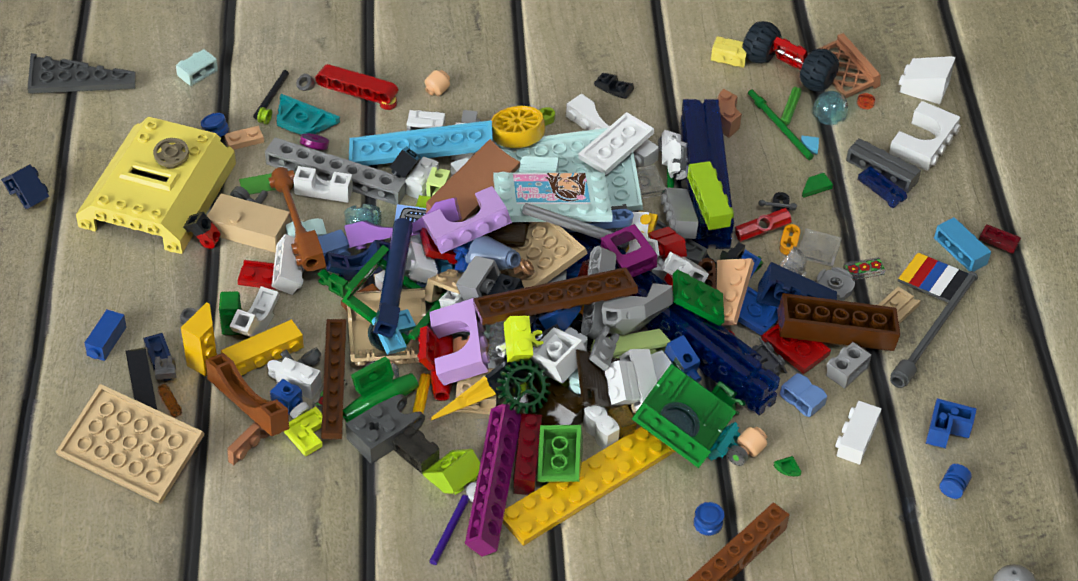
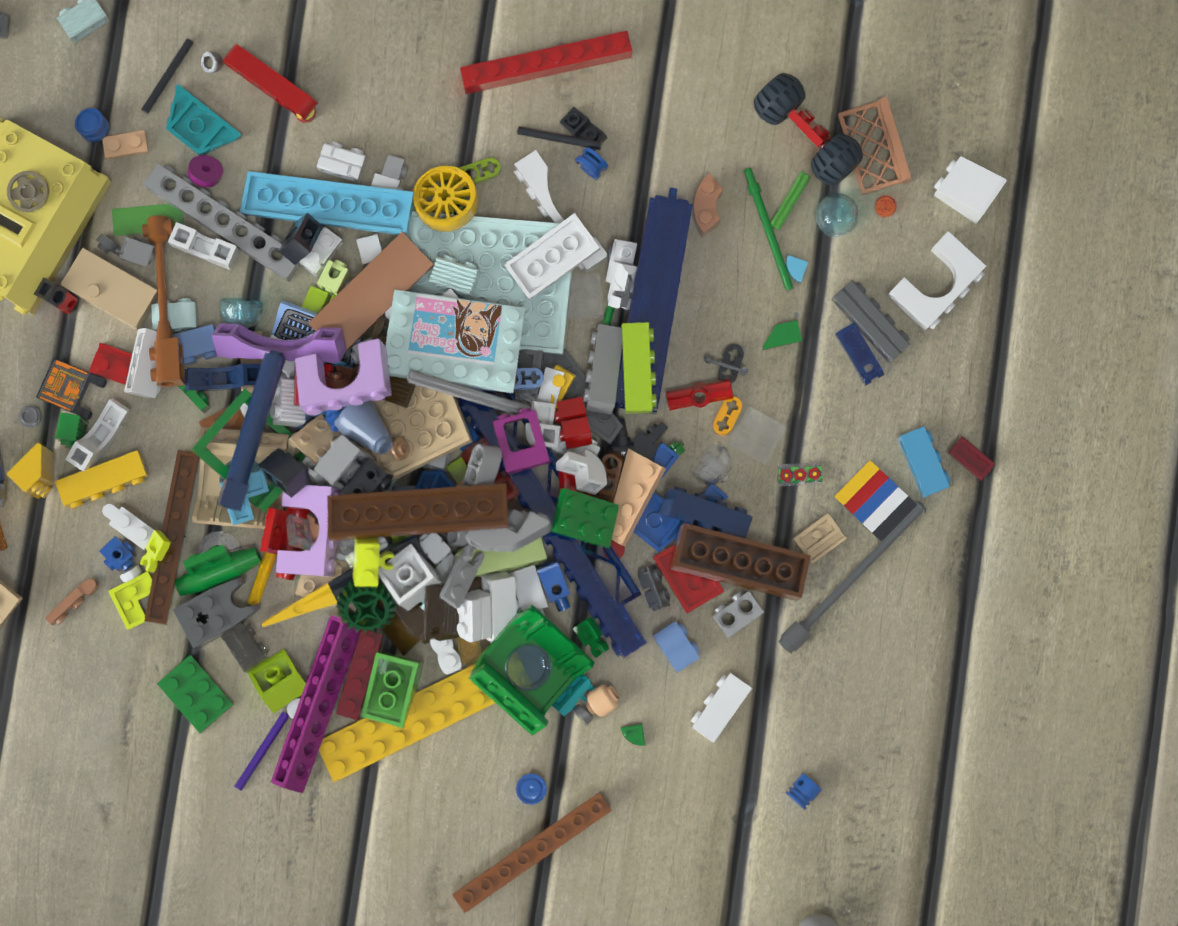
camera: 10 degrees right, 35 degrees up
dark orange arch [206,353,289,436] -> none
lime bush [257,107,272,125] -> none
dark grey plate [280,347,321,366] -> none
light nougat head [424,70,450,96] -> none
light yellow brick [711,36,747,68] -> none
light grey plate [816,267,855,301] -> none
blue brick [926,398,977,449] -> none
none -> flag [36,358,107,420]
none -> light grey brick [118,237,155,267]
none -> neon yellow plate [140,530,171,573]
none -> green plate [157,655,234,734]
none -> black brick [259,448,311,498]
none -> clear tile [286,515,313,551]
none -> red brick [460,30,632,95]
none -> black bar [517,126,602,150]
none -> blue wheel [575,147,609,180]

